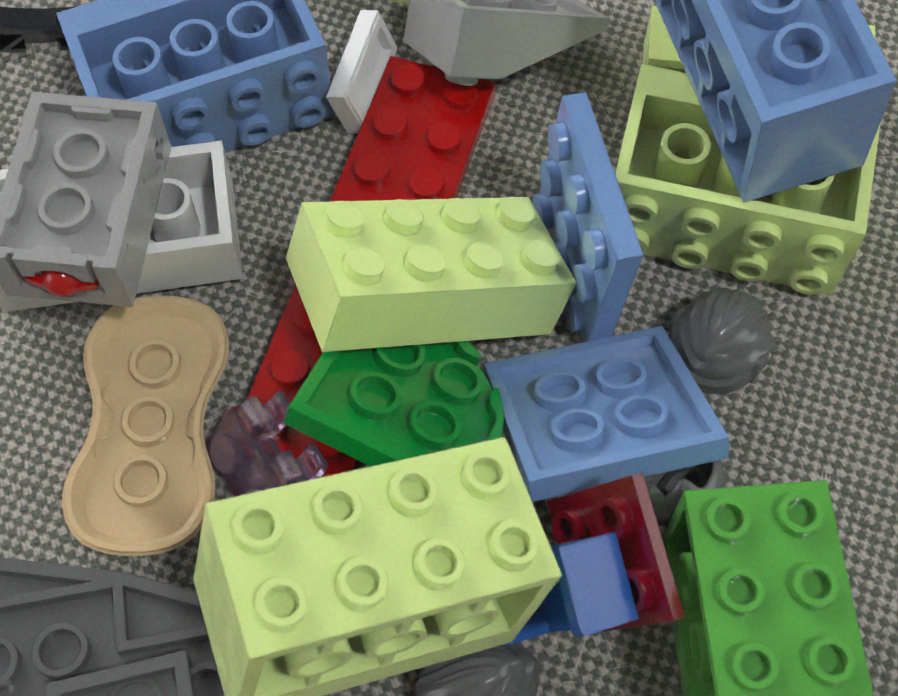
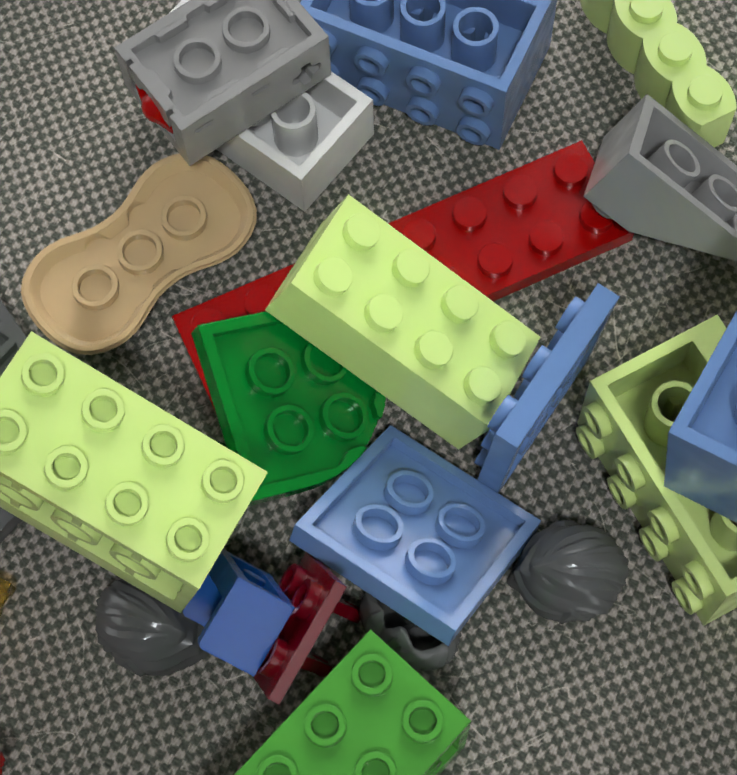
camera: 50 degrees right, 5 degrees up
plate [205,391,329,497] -> none
white tile [326,10,398,133] -> none

